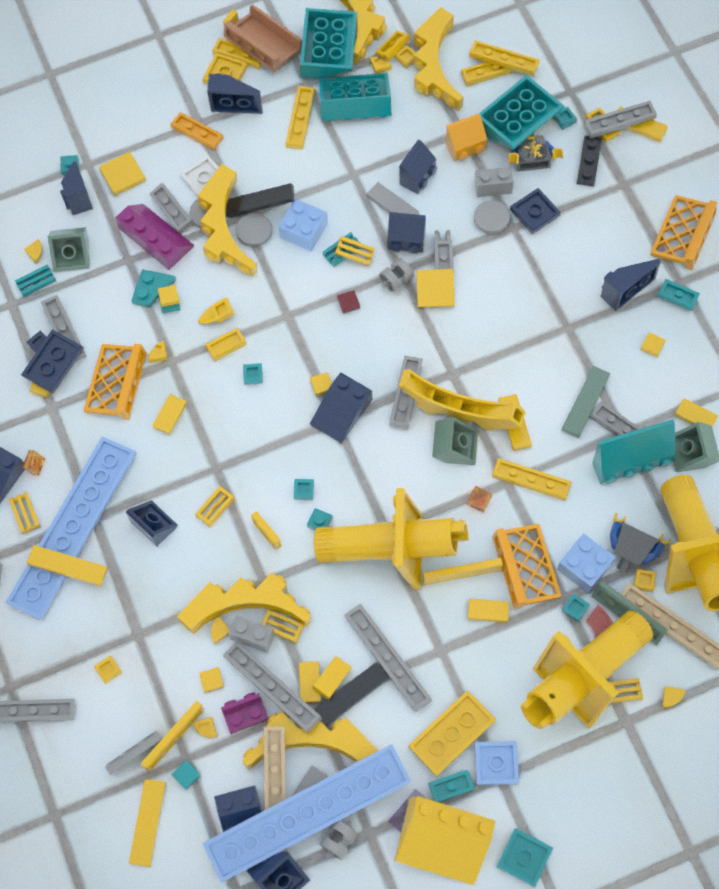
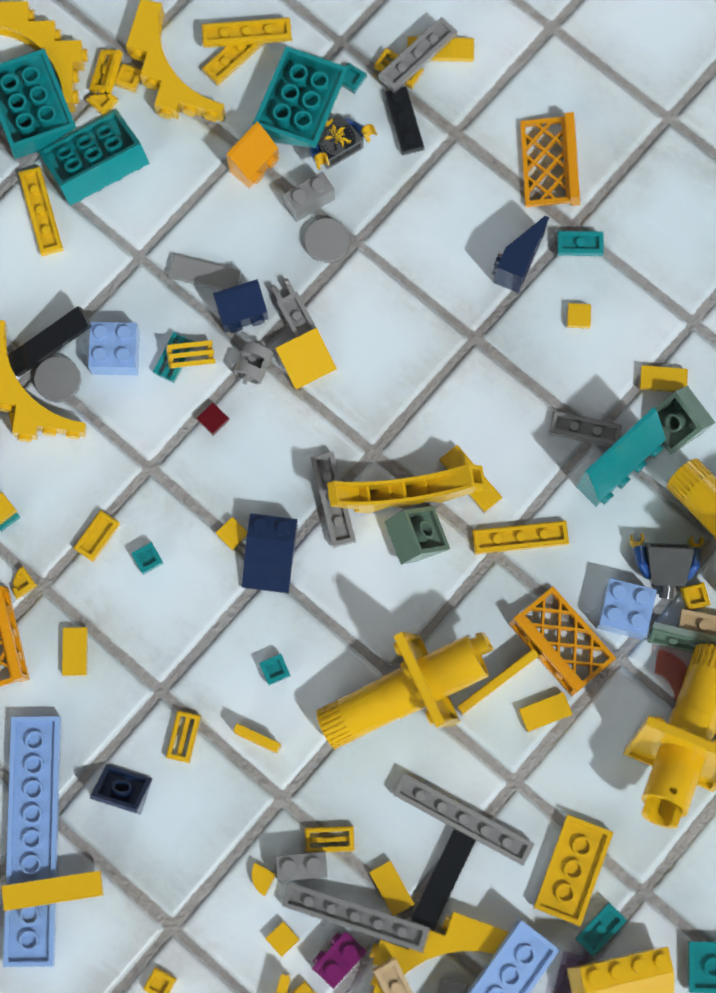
camera: 30 degrees left, 10 degrees up
yellow arch [177,572,312,634] -> none
yellow plate [198,297,235,324] -> none
teal plate [307,508,333,530] -> none
yellow tile [312,656,352,700] -> none
dark blue slope [399,139,437,194] -> none
clear orange plate [466,486,493,513] -> none
light blue plate [475,741,519,785] -> none
dark blue plate [510,188,561,234] -> none
sand green tile [562,366,610,438] -> none
teal plate [562,593,590,622] -> none

